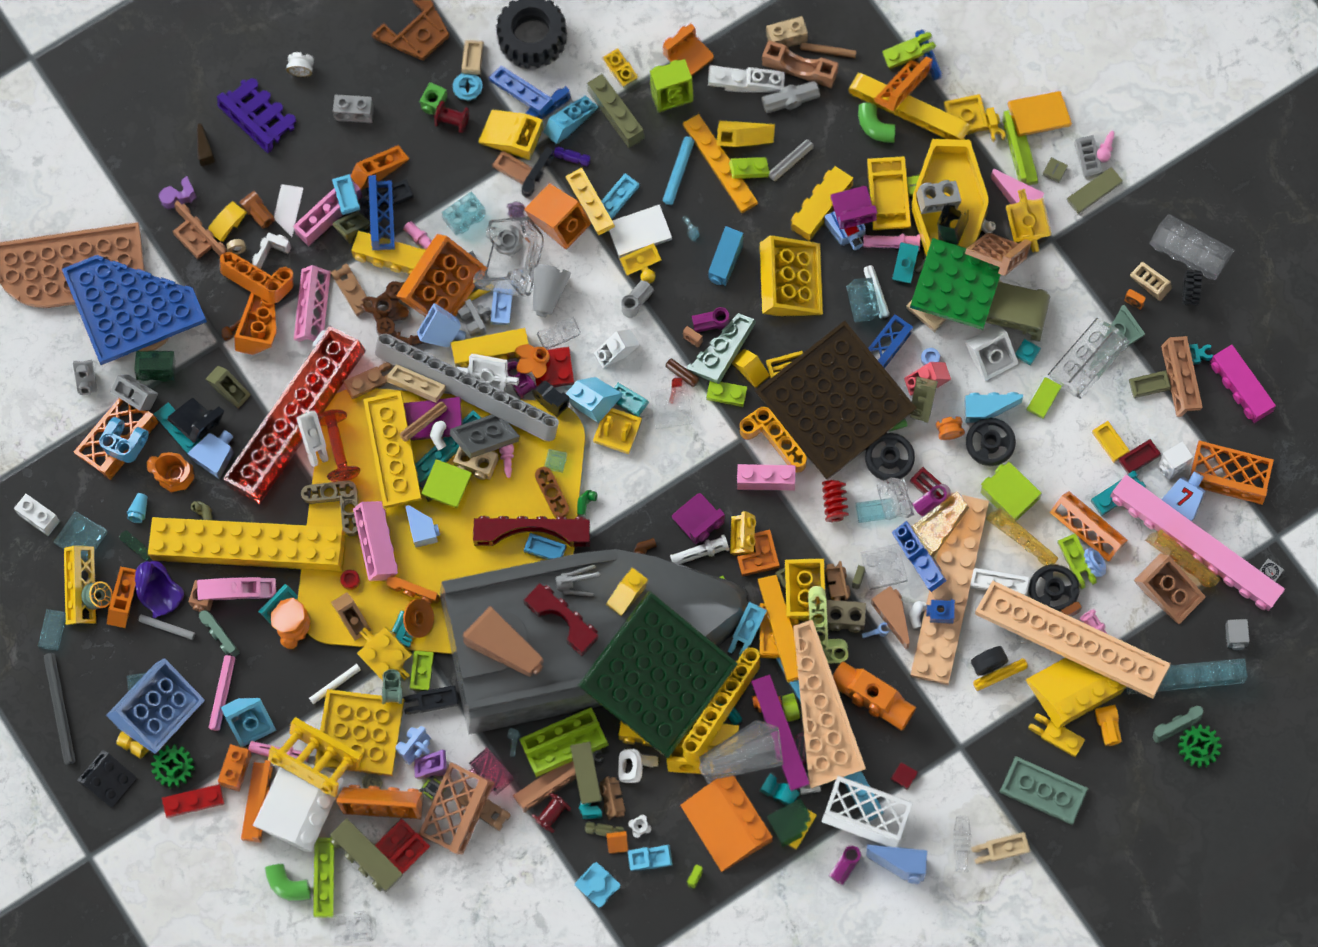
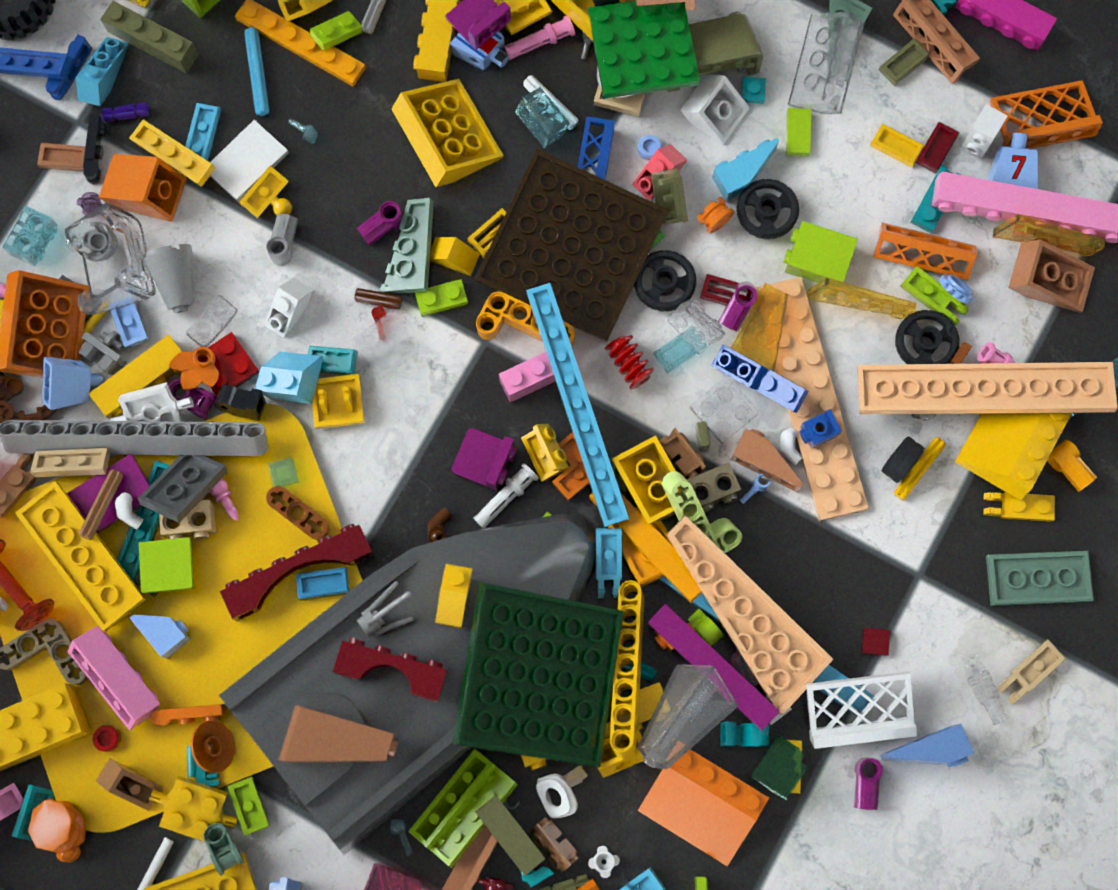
camera: 30 degrees left, 5 degrees up
black hinge [402,685,459,714] -> none
yellow slope [478,110,544,160] -> none
green arm [577,490,598,515] -> none
nougat tile [683,326,703,347] -> none
dark azure slope [708,226,743,285] -> none
orange brick [832,661,916,730] -> none
teal plate [892,242,919,283] -> none
white tile [970,568,1031,596] -> none
none -> medium azure plate [526,283,629,528]

